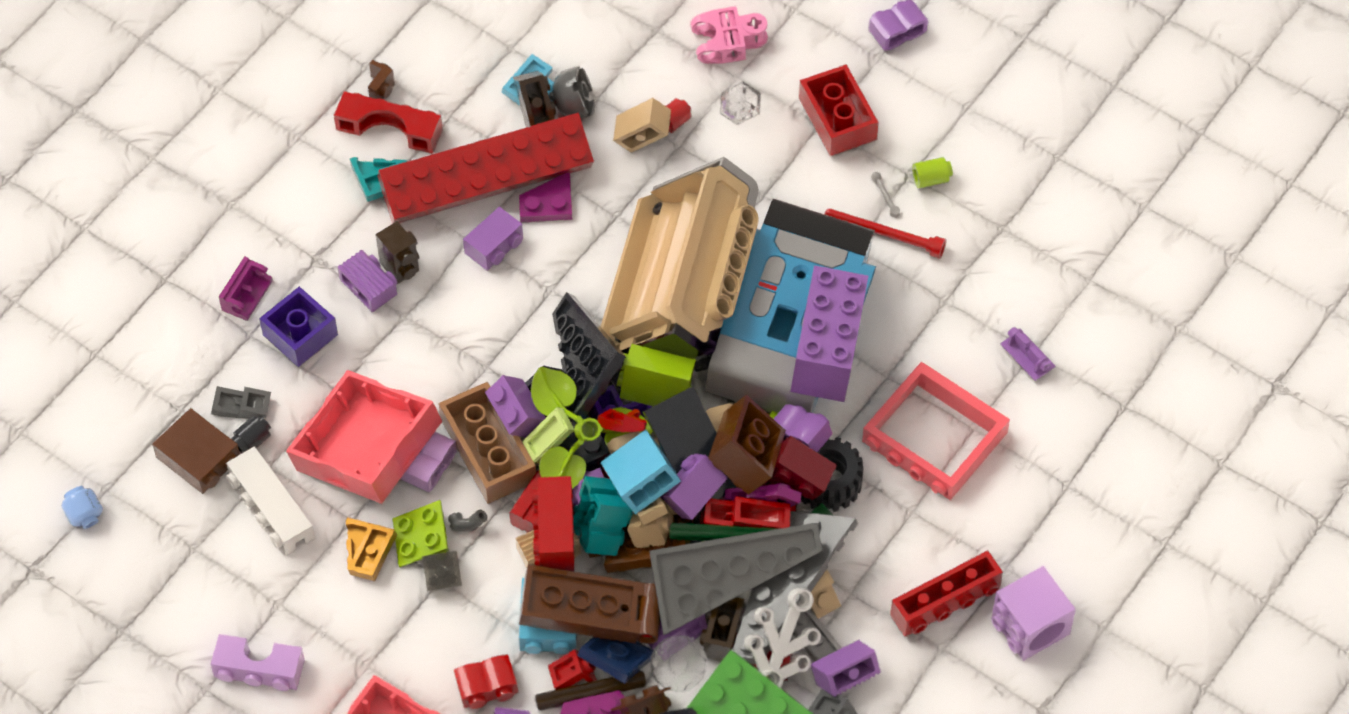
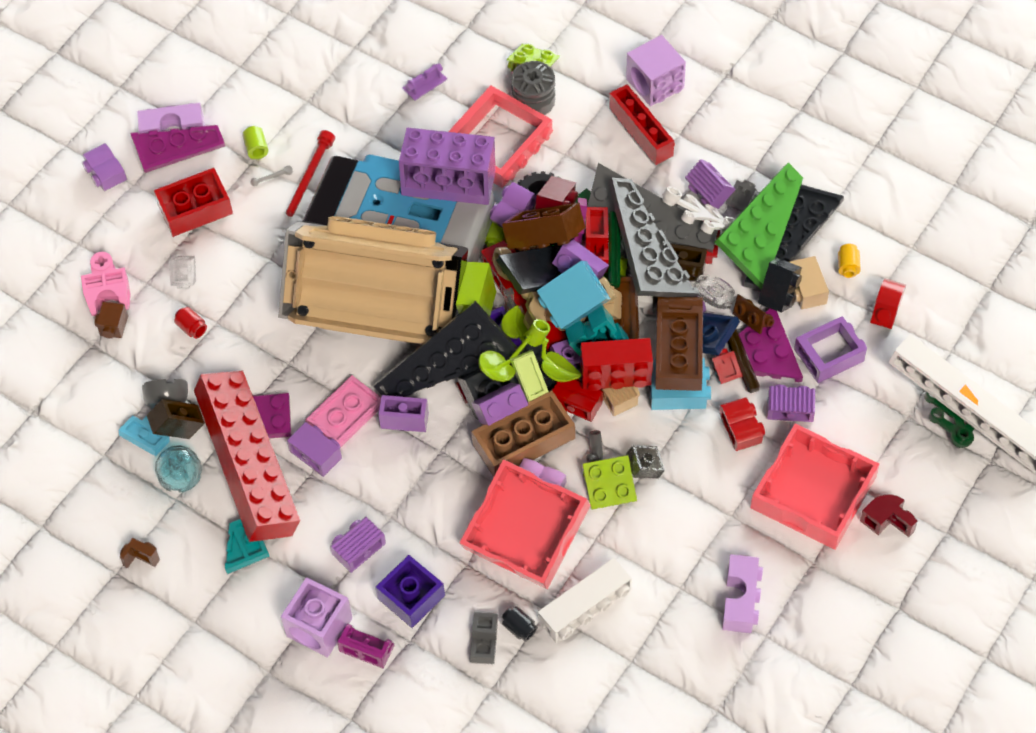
camera: 90 degrees left, 0 degrees up
reddish brown brick [152,408,240,494] -> none
red arch [333,91,443,154] -> none
wing [346,517,397,581] -> none
dark brown brick [375,221,420,284] -> none
red slope [597,408,647,432] -> none
tan brick [613,98,671,153] -> none
none -> reddish brown brick [95,302,128,339]
none -> magenta wing [130,125,225,173]
none -> lavender arch [137,103,204,134]
none -> clear light blue cylinder [155,445,202,493]
none -> lavender brick [281,577,353,658]
none -> bright pink tile [305,375,381,447]
none -> medium lavender brick [379,395,429,432]
none -> lime hinge [507,44,560,72]
none -> dark grey wheel [511,61,556,115]

